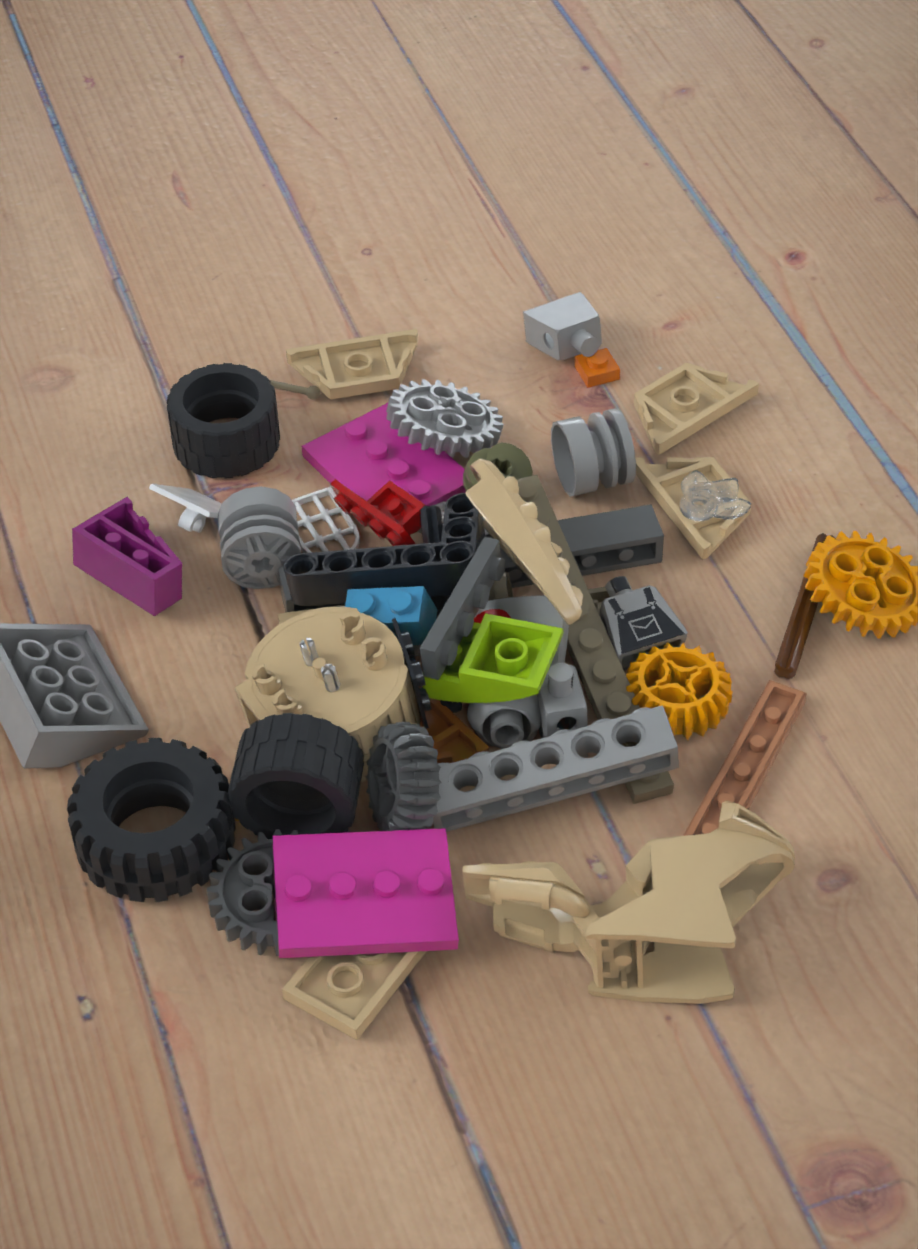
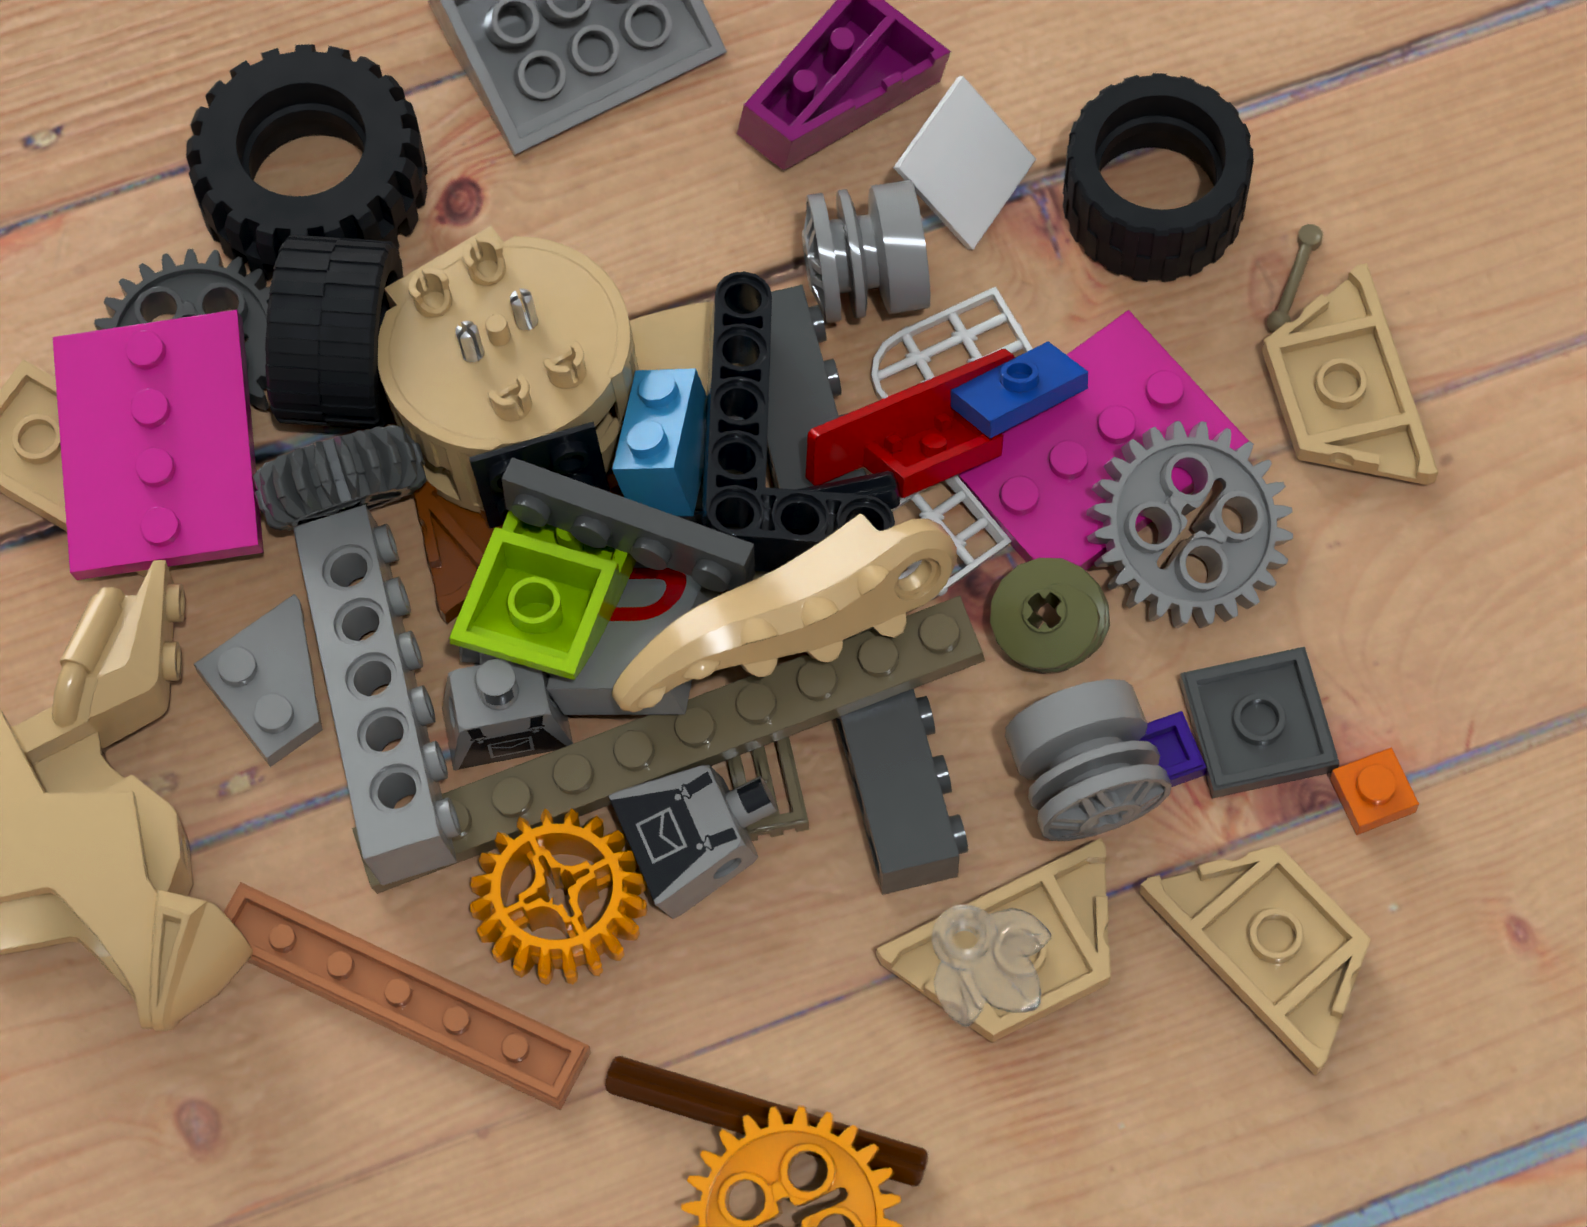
camera: 90 degrees right, 20 degrees up
light grey torso [523,292,602,360] -> none
none -> light grey wing [194,594,323,767]
none -> blue plate [951,341,1088,438]
none -> dark grey tile [1179,647,1340,799]

